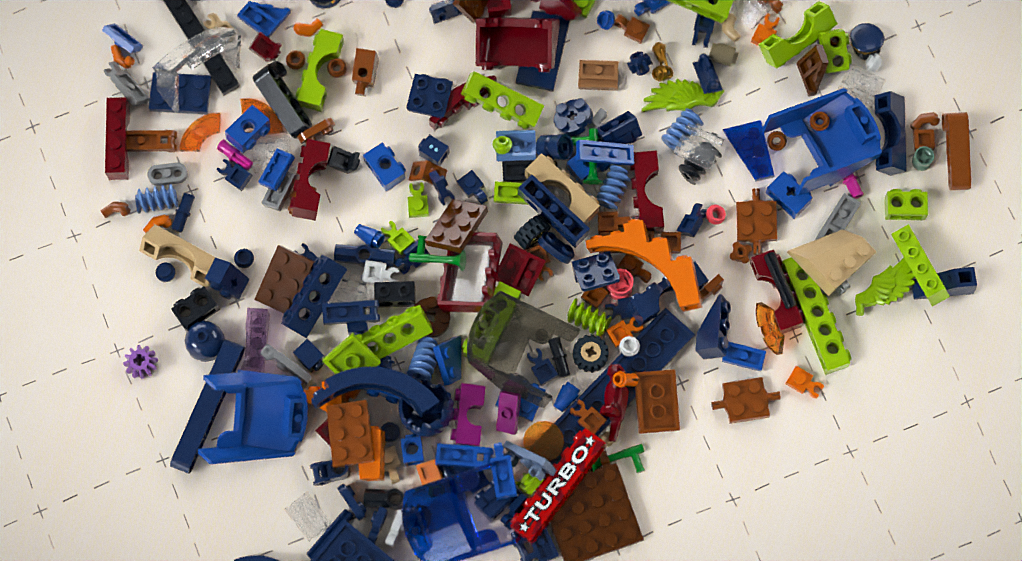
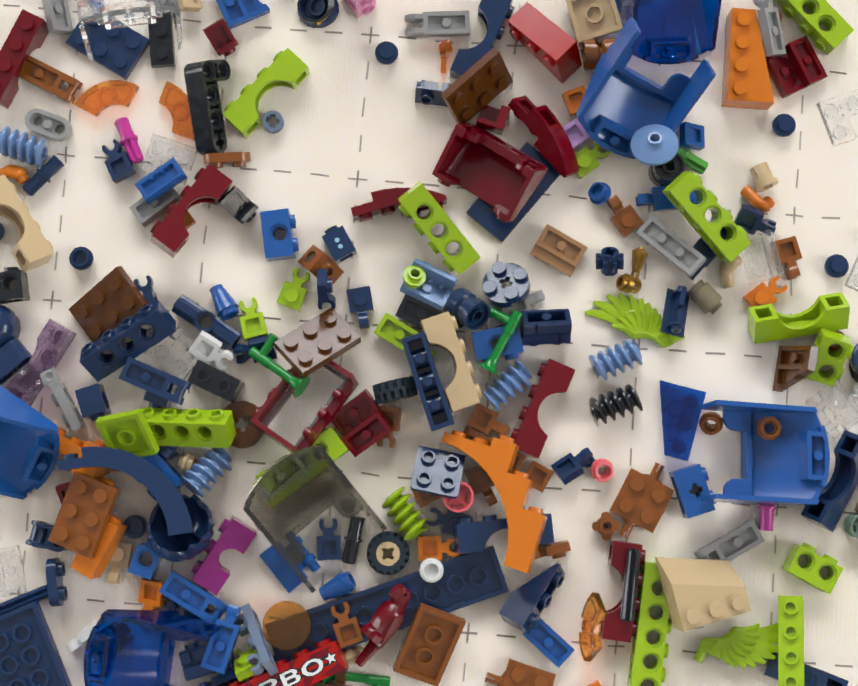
camera: 25 degrees right, 10 degrees up
dark blue brick [204,257,250,300] -> none
blue brick [225,105,271,154] -> none
dark orange plate [286,51,306,70] -> none
orange arm [293,18,323,37] -> none
dark orange plate [327,58,347,78] -> none
dark orange torso [352,48,379,96] -> none
black piece [364,488,406,510] -> none
dark blue plate [367,507,389,544] -> none
dark blue bracket [406,73,454,118] -> none
blue wing [433,335,462,386] -> none
magenta plate [496,390,521,435] -> none
dark blue plate [538,232,575,264] -> none
plate [576,140,634,166] -> none
orange pin [613,371,638,388] -> none
clear plate [674,123,724,170] -> none
none -> tan plate [177,452,197,476]
none -> sand blue bush [262,110,284,134]
none -> light grey plate [636,215,706,278]

